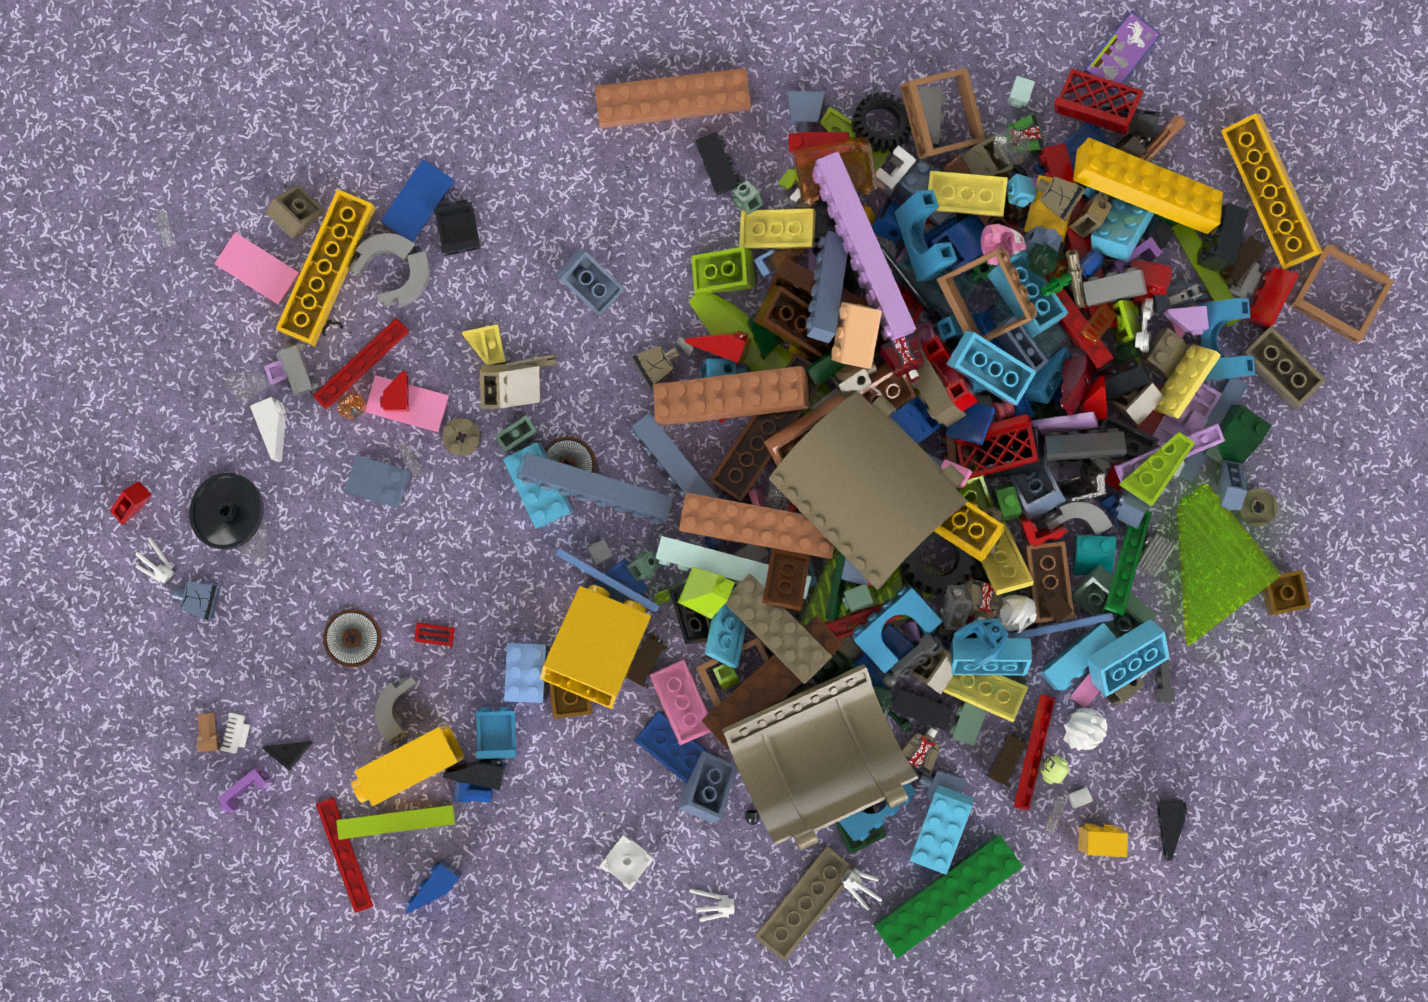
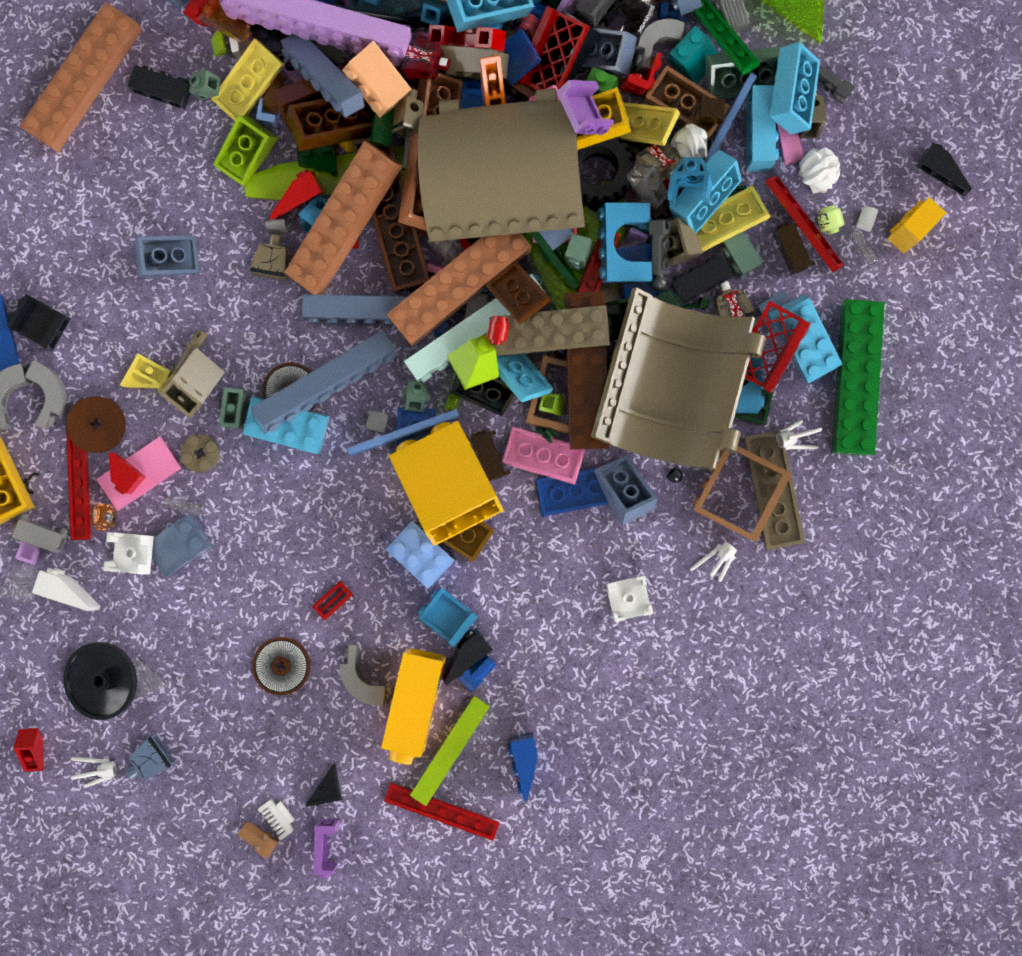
camera: 45 degrees left, 0 degrees up
none -> reddish brown piece [66,396,126,453]
none -> white panel [103,532,154,574]
none -> orange slope [480,55,506,106]
none -> red brick [487,316,509,345]
none -> dark green hand [535,427,557,443]
none -> medium lavender panel [557,80,614,135]
none -> medium nougat window [692,446,793,542]
none -> red fence [745,301,812,393]

